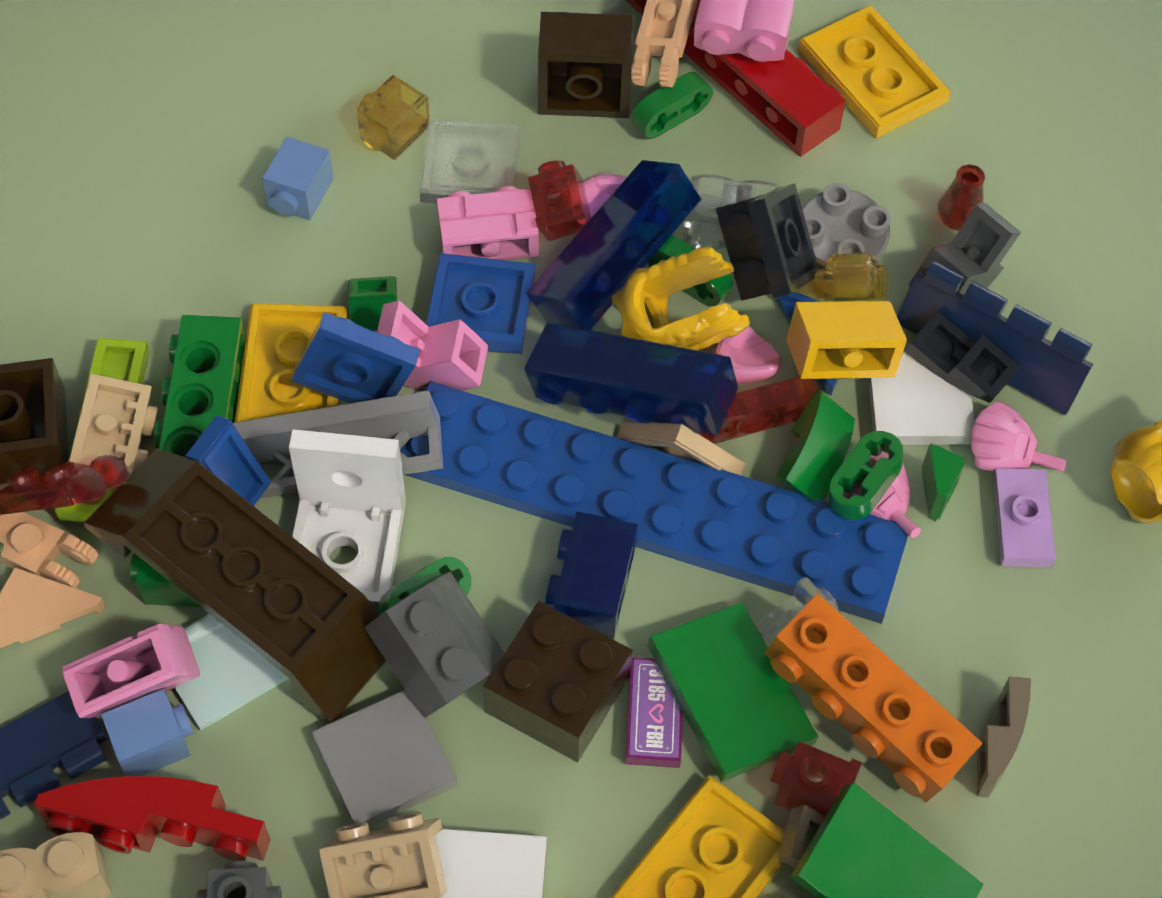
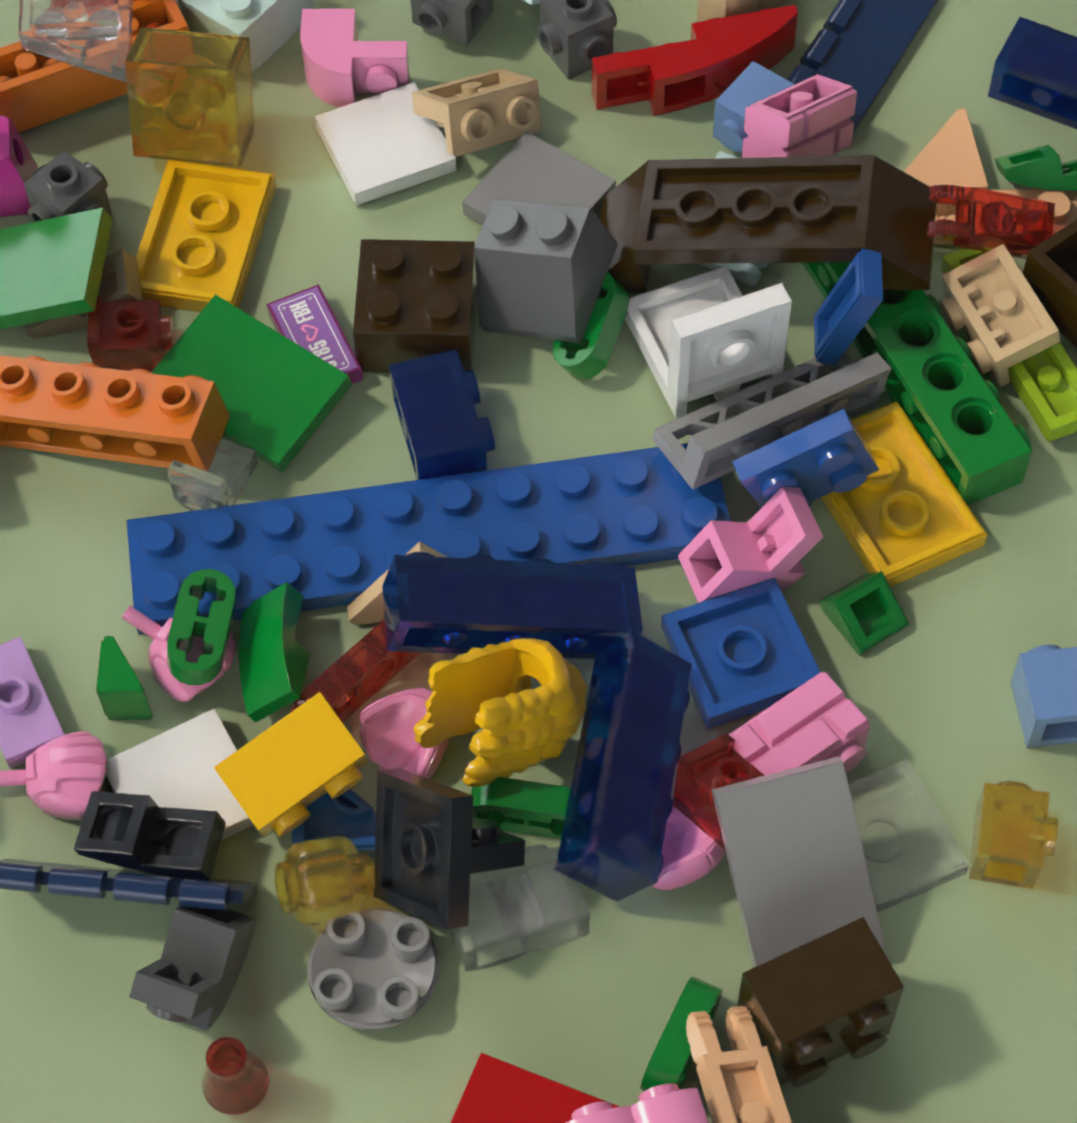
camera: 155 degrees right, 0 degrees up
none -> light grey tile [711,756,886,968]

